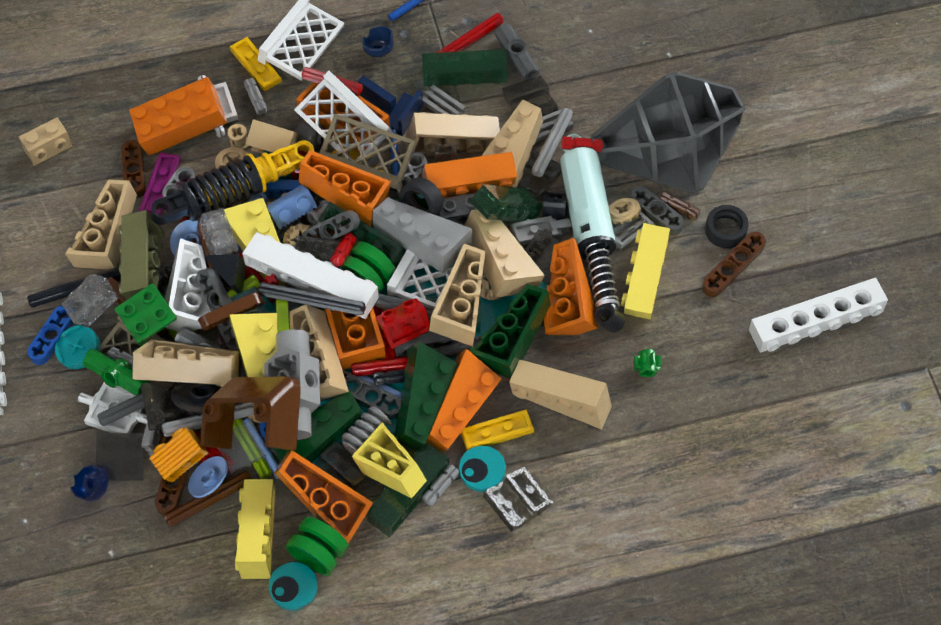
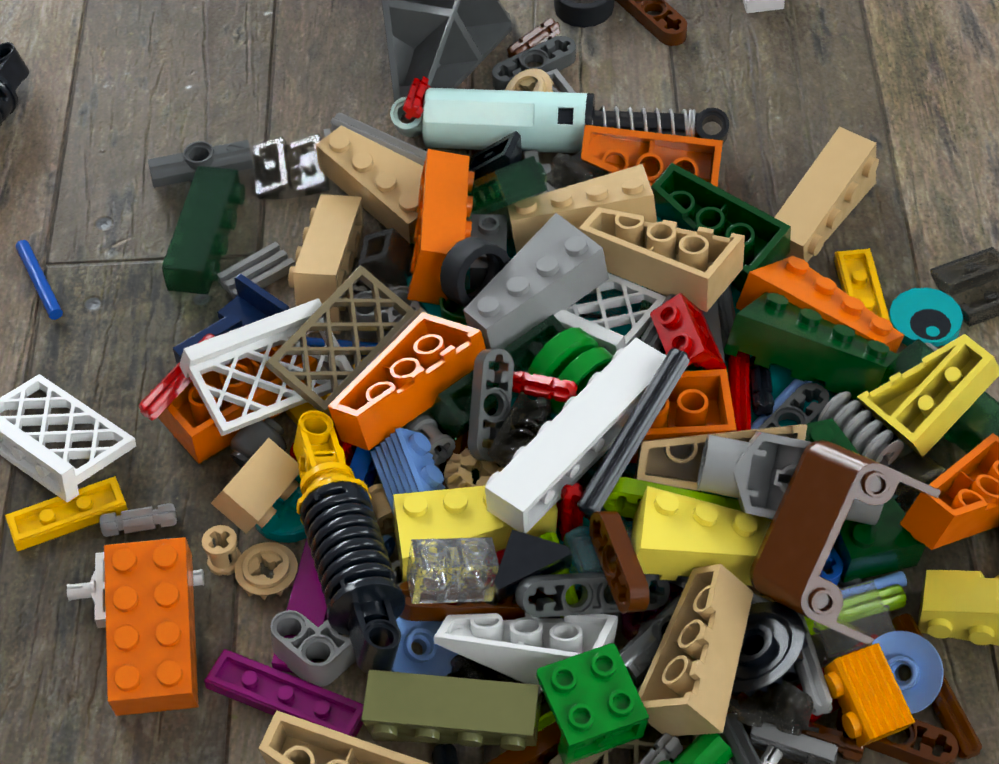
camera: 75 degrees left, 10 degrees down
reddish brown beam [121,140,146,198] -> none
dark blue hair [362,26,394,57] -> none
red axle [435,13,504,64] -> none
light yellow wedge [621,223,670,320] -> none
green gear [633,349,662,377] -> none

